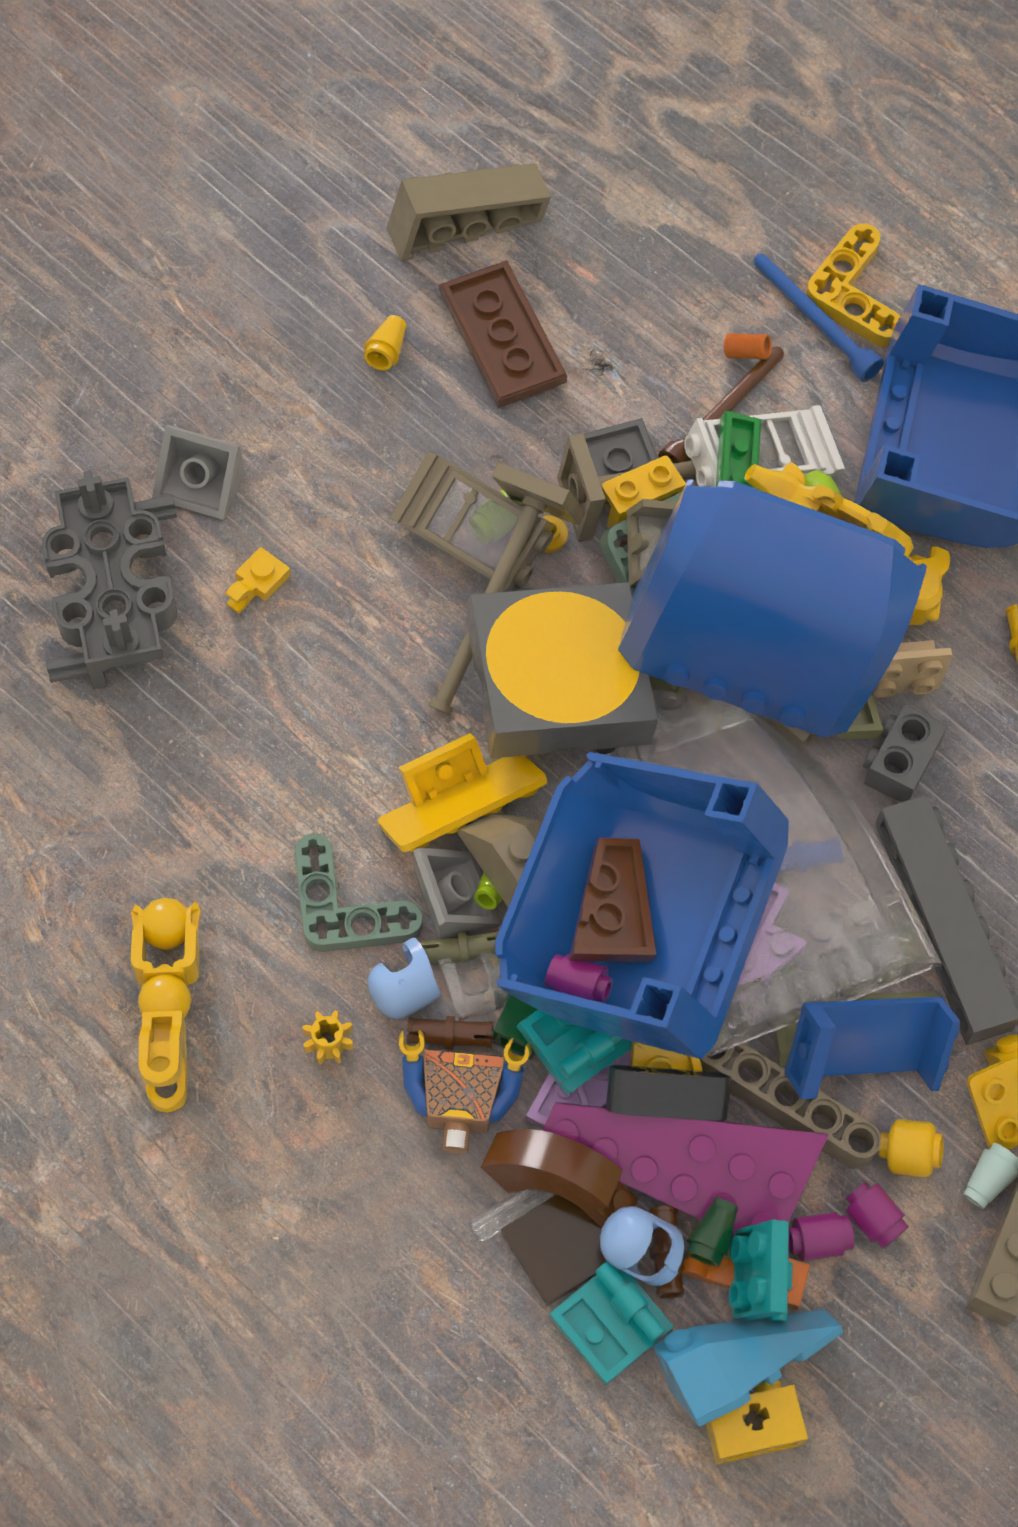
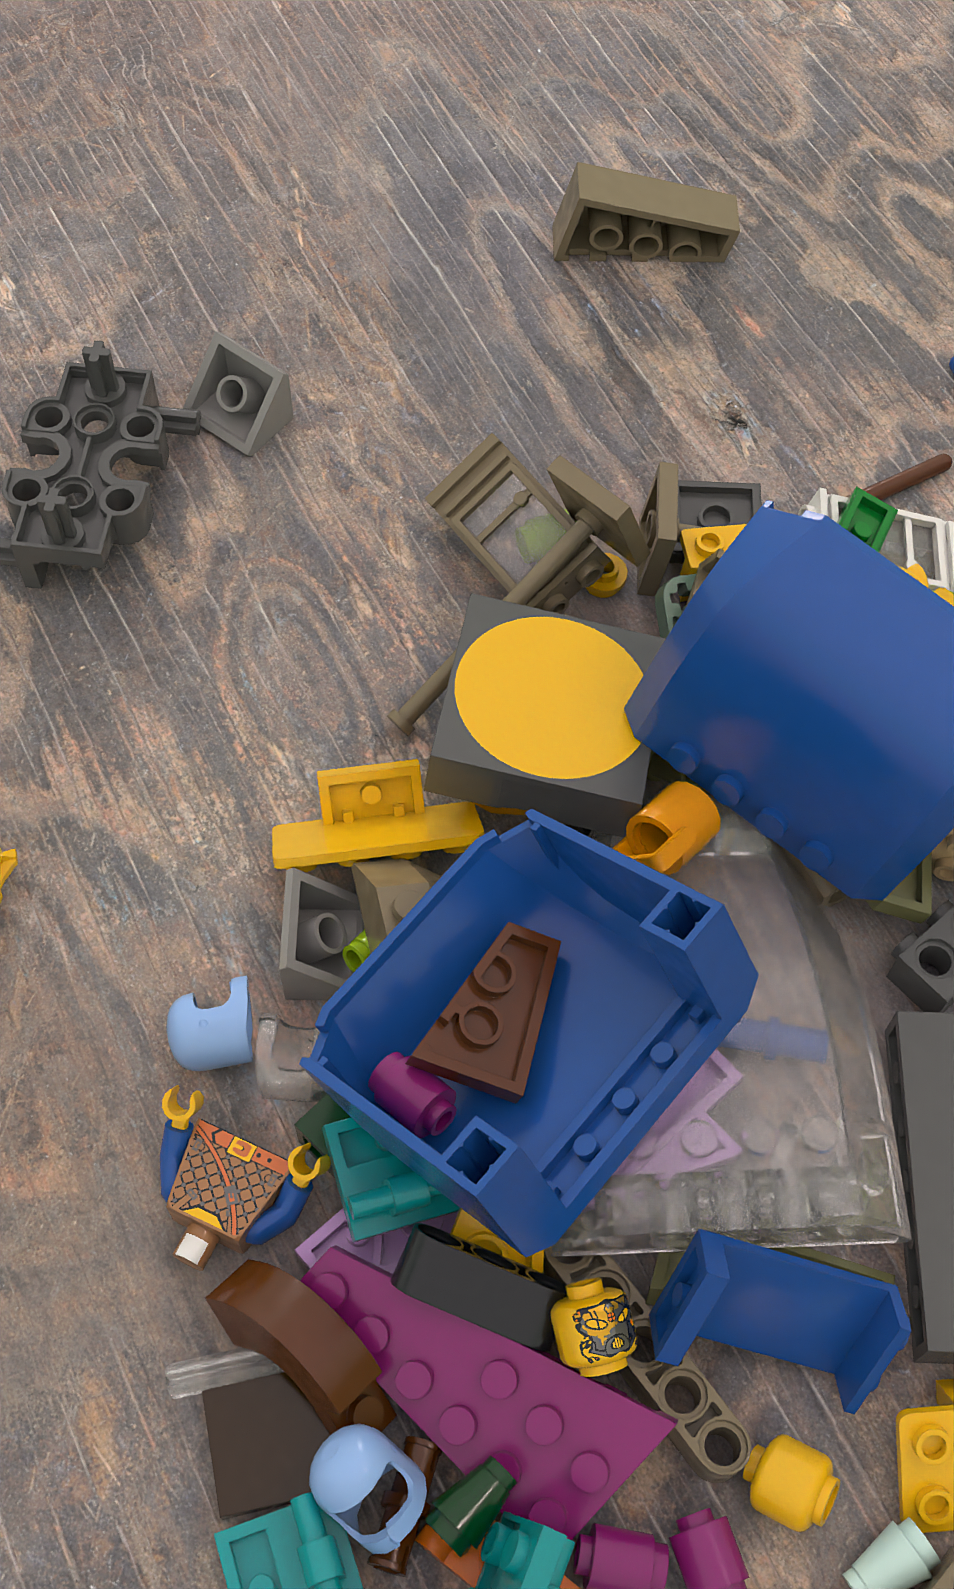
camera: 20 degrees right, 5 degrees down
yellow plate [225,547,291,614] -> none
sand green beam [295,834,423,952] -> none
yellow gear [302,1010,354,1065] -> none
yellow cone [364,315,407,371] -> none
reddish brown pin [407,1016,493,1050] -> none
olive pin [421,932,499,965] -> none
reddish brown plate [439,260,567,408] -> none
orange piece [723,333,772,360] -> none
none -> head [551,1277,637,1377]
none -> light orange piece [612,781,721,875]

